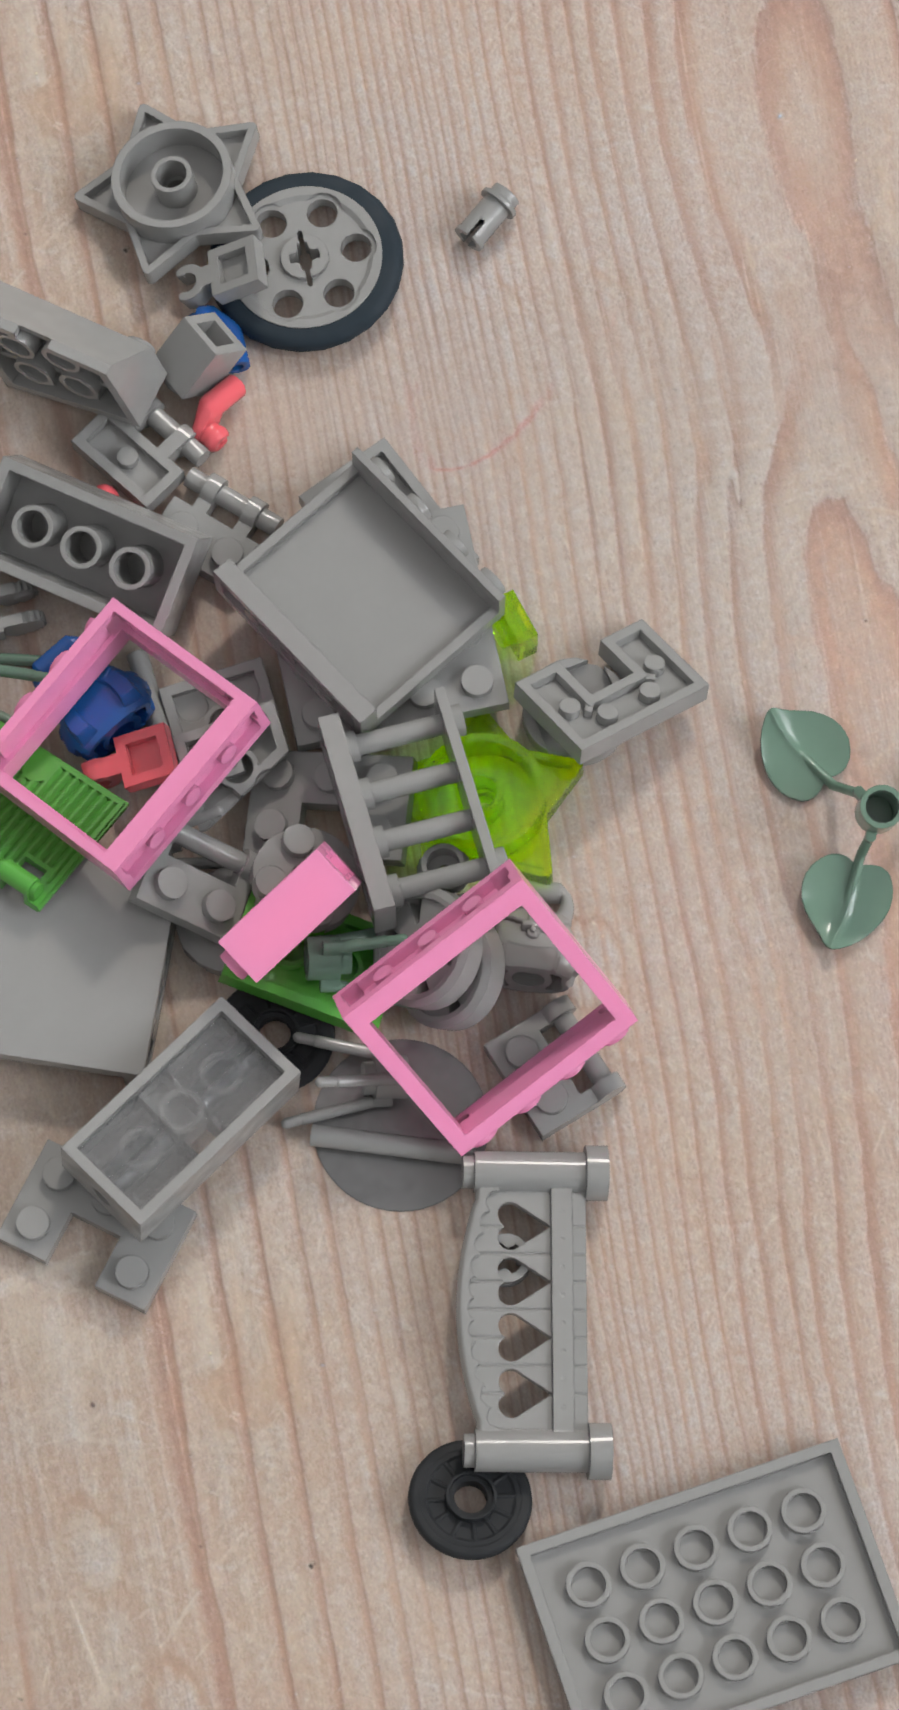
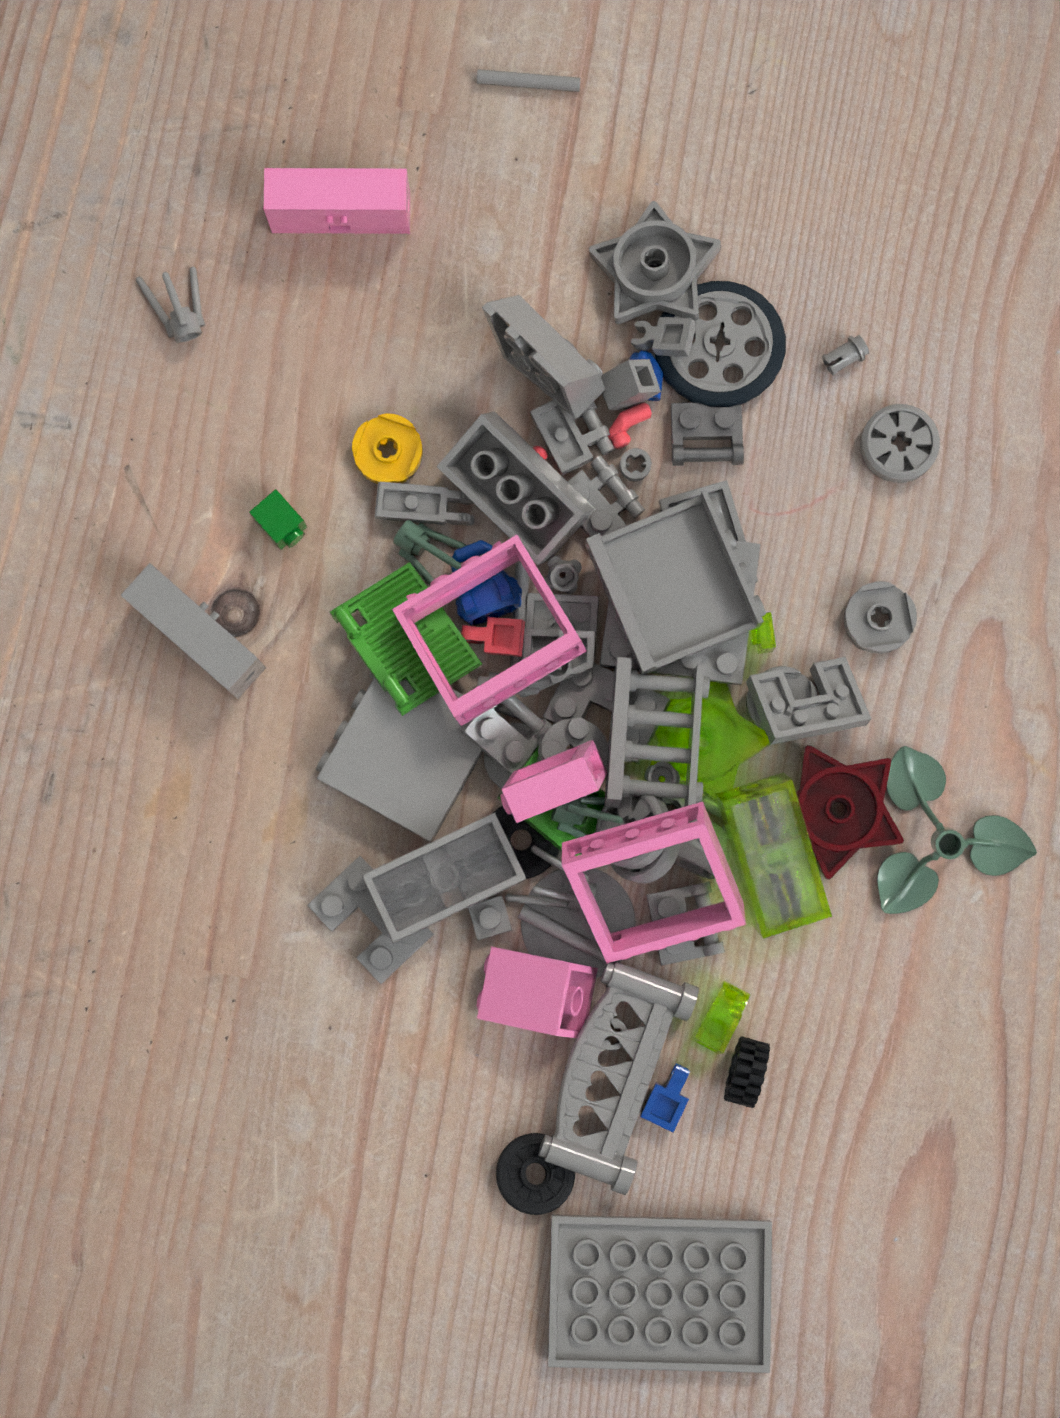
camera: 20 degrees right, 10 degrees up
none -> light grey plate [468,896,512,940]
none -> bright pink slope [477,947,598,1038]
none -> light grey plate [544,556,582,594]
none -> light grey bush [619,448,652,482]
none -> blue plate [640,1063,690,1133]
none -> flat silver plate [671,403,744,466]
none -> clear neon green leg [690,980,750,1055]
none -> clear brick [715,772,832,939]
none -> black tyre [724,1036,770,1108]
none -> dark red plate [772,745,904,880]
none -> light grey plate [844,581,917,654]
none -> light grey wheel [860,404,940,483]

